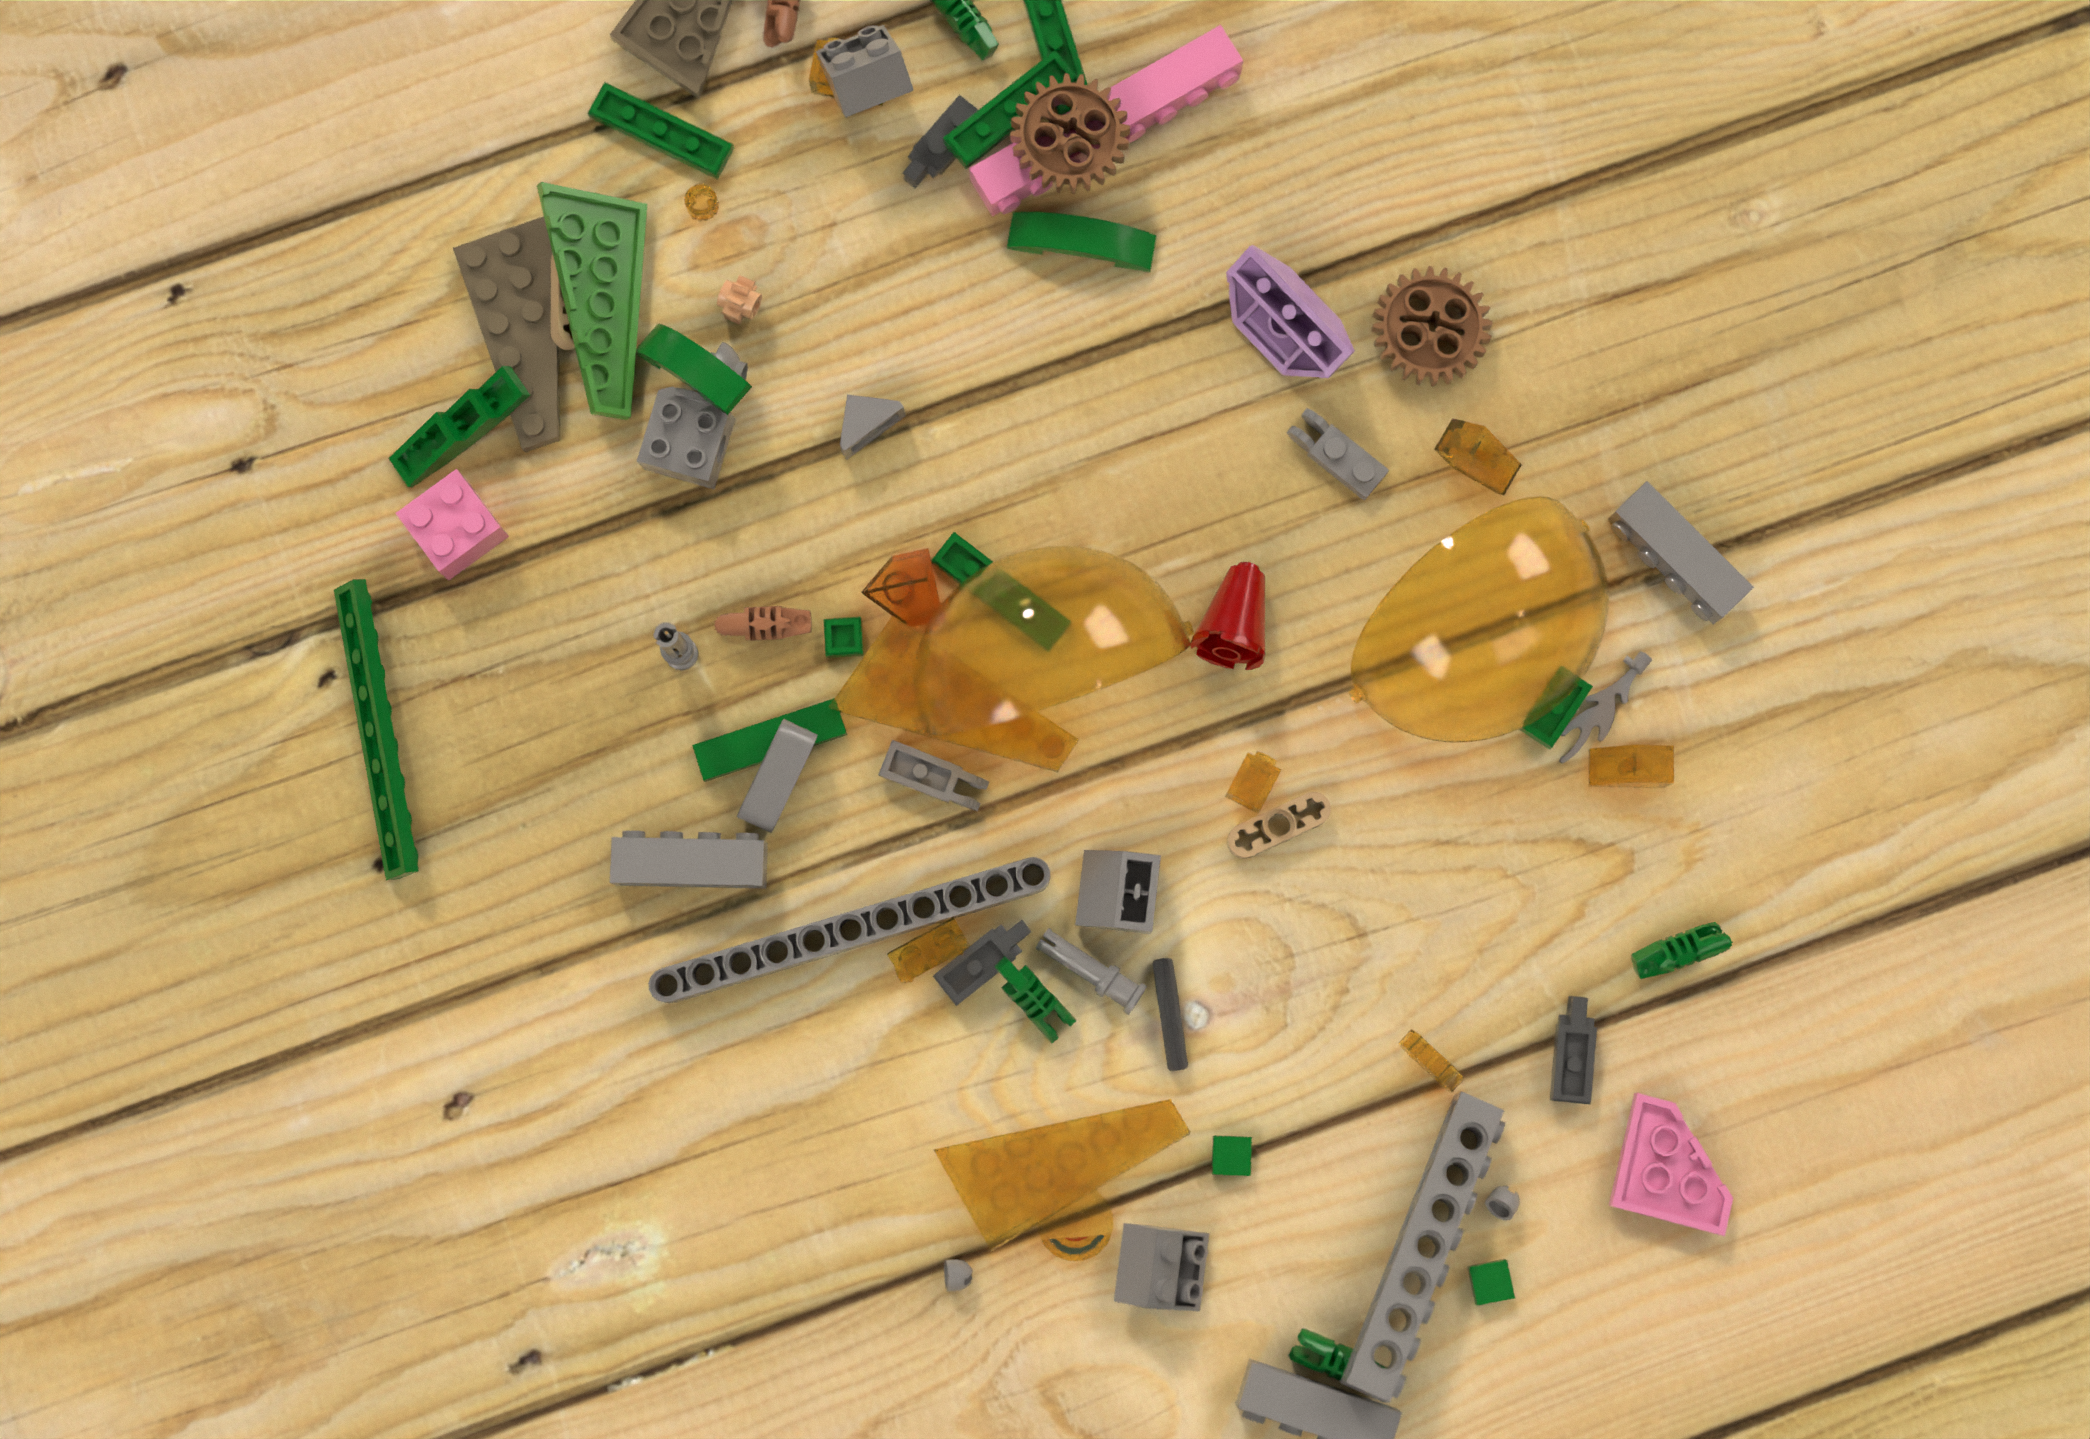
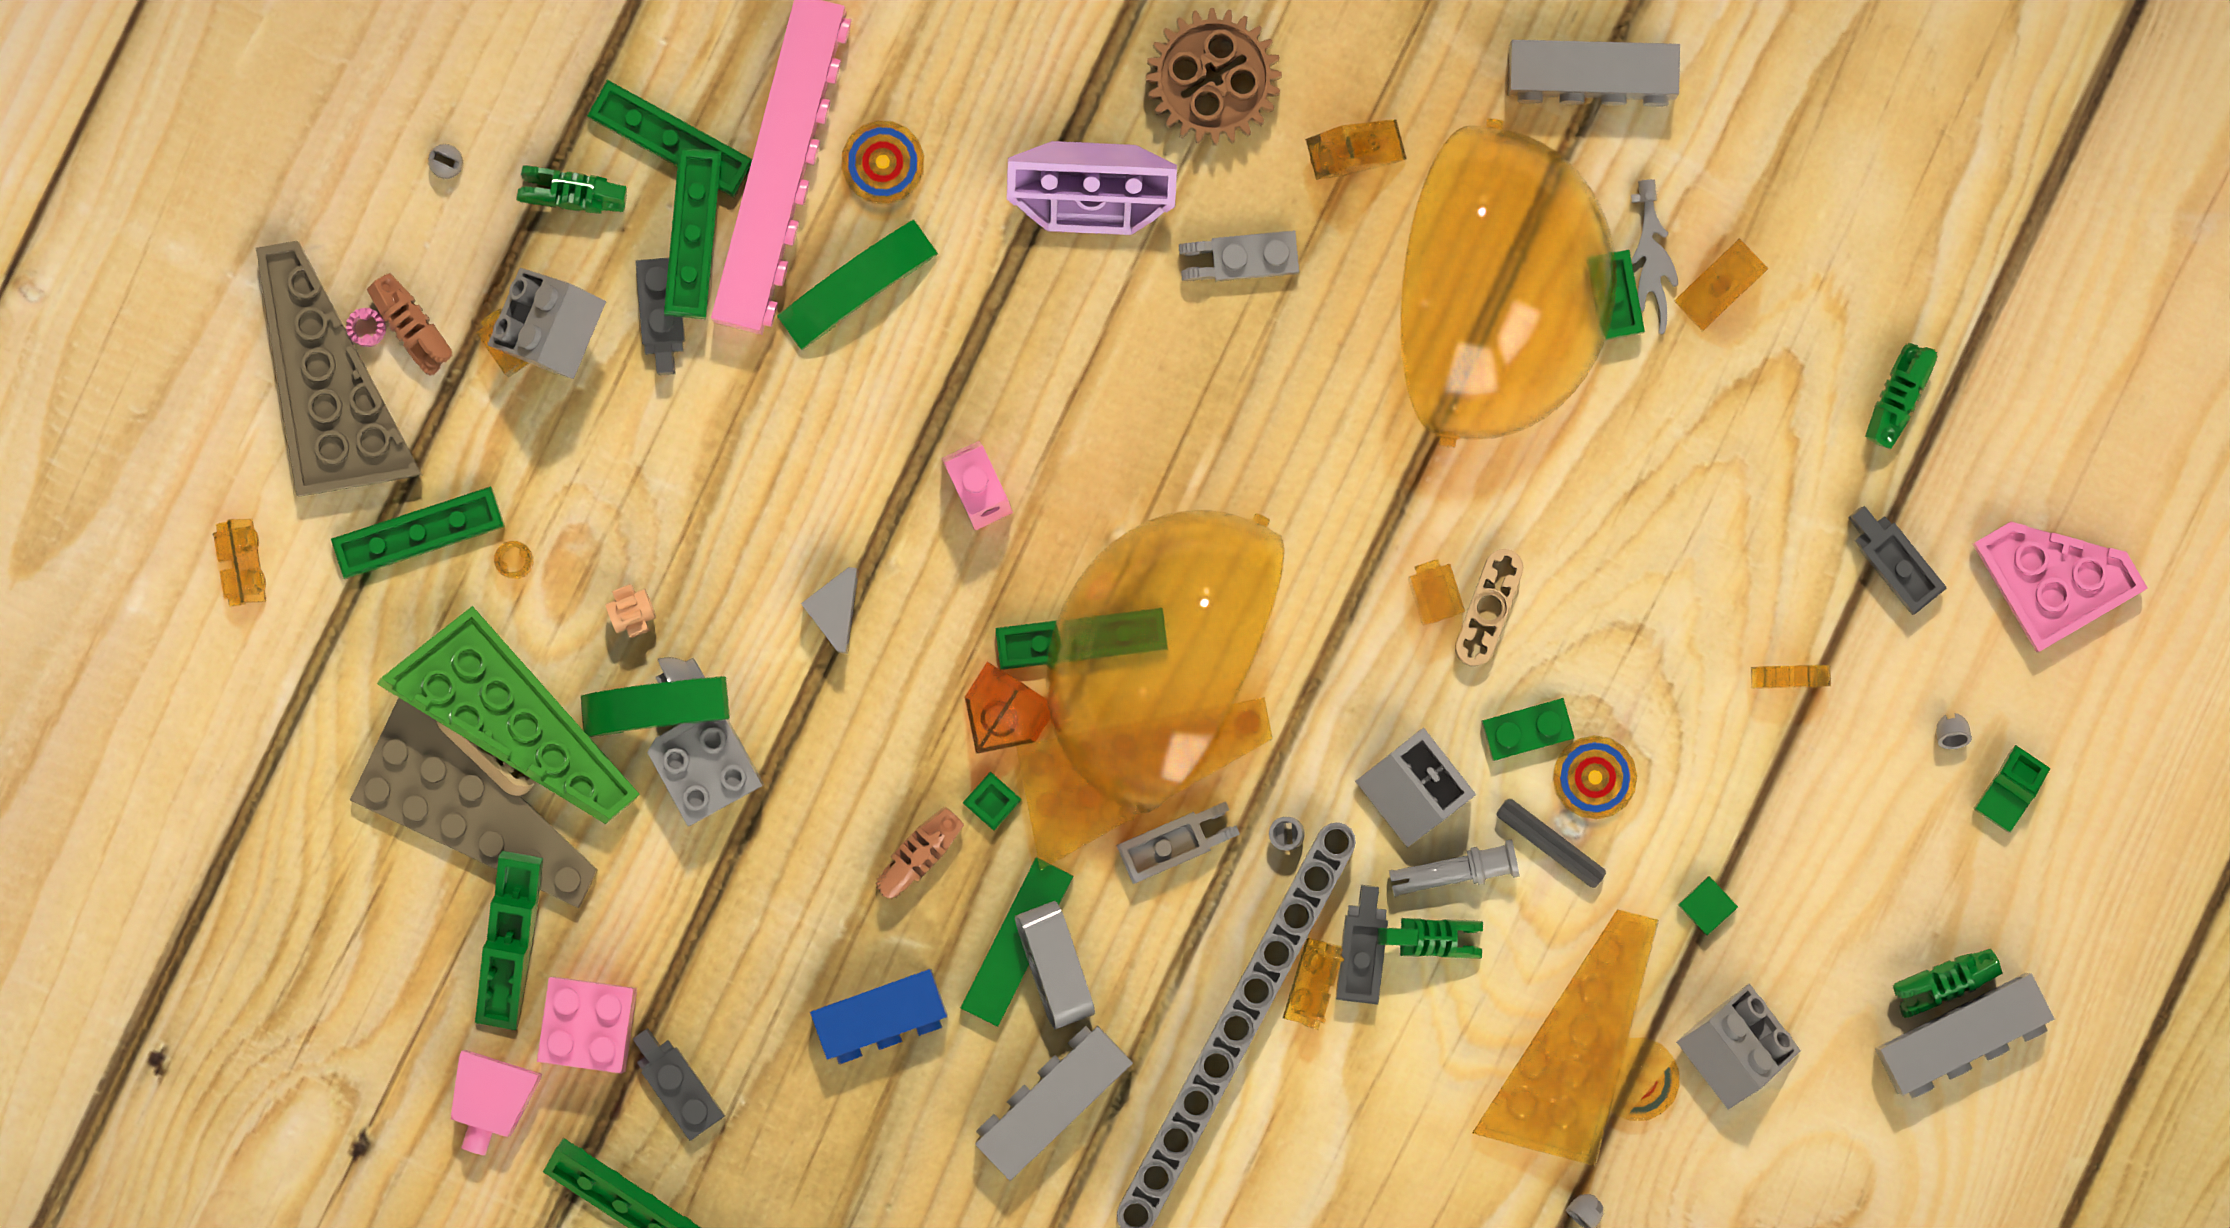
camera: 45 degrees left, 5 degrees up
light grey pin [653,623,698,670] -> none
medium nougat gear [1010,73,1130,194] -> none
red cone [1190,562,1265,670] -> none
light grey brick [1340,1091,1505,1402] -> none
none -> clear yellow hinge [213,519,267,607]
none -> bright pink torso [451,1050,542,1155]
none -> dark grey hinge [633,1029,725,1141]
none -> blue brick [810,969,948,1064]
none -> tile [841,121,925,205]
none -> bright pink torso [941,441,1013,531]
none -> light grey hinge [1269,817,1305,851]
none -> green plate [1481,698,1575,761]
none -> tile [1552,735,1637,820]
none -> green tile [1994,745,2051,804]

